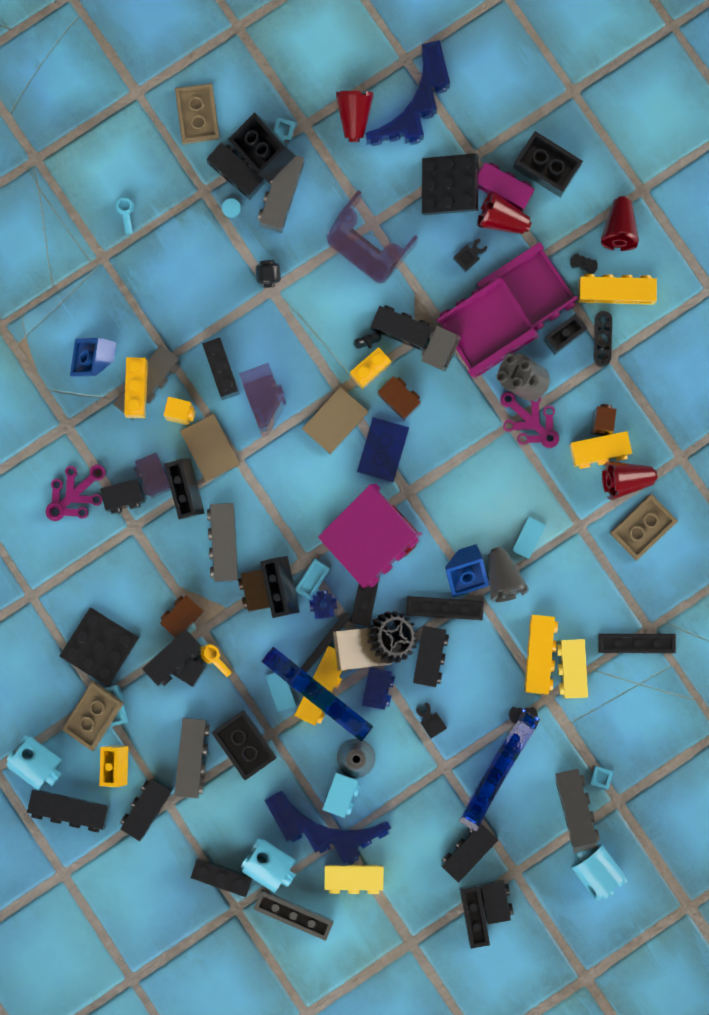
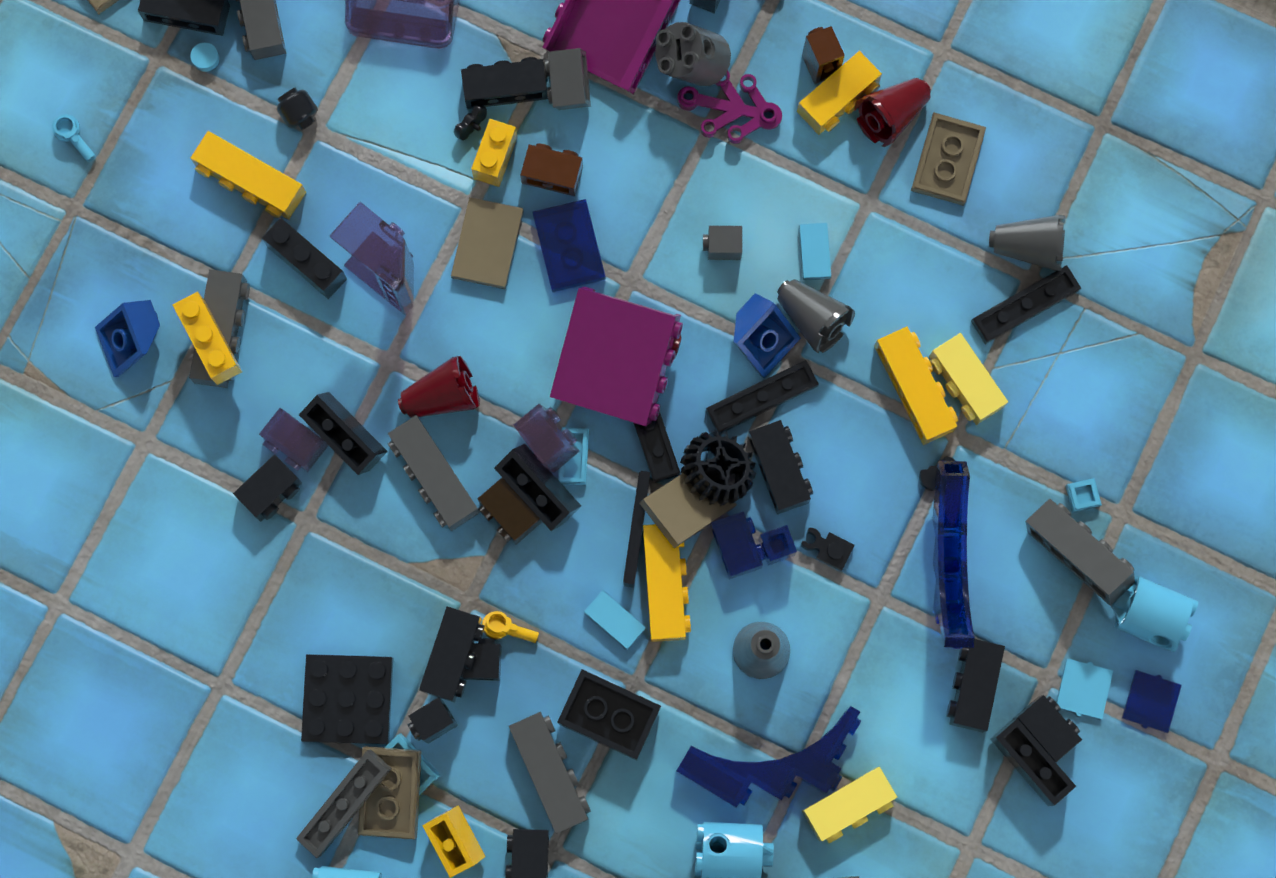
camera: 30 degrees left, 5 degrees down
magenta plant [45,465,106,521] -> none
reddish brown brick [160,595,204,638] -> none
yellow brick [164,397,196,426] -> none
dark tan tile [180,414,240,482] -> none
clear blue arch [261,647,373,742] -> none
clear blue brick [309,591,337,620] -> none
medium azure brick [322,772,360,818] -> none
none -> yellow brick [190,131,306,220]
none -> dark grey plate [296,749,392,858]
none -> dark red cone [398,356,480,418]
none -> black brick [407,697,458,744]
none -> clear purple brick [513,404,580,473]
none -> dark grey brick [703,226,742,260]
none -> clear blue brick [758,525,797,566]
none -> dark grey cone [989,215,1065,271]
none -> medium azure piece [1056,659,1113,720]
none -> clear blue piece [1122,670,1182,733]

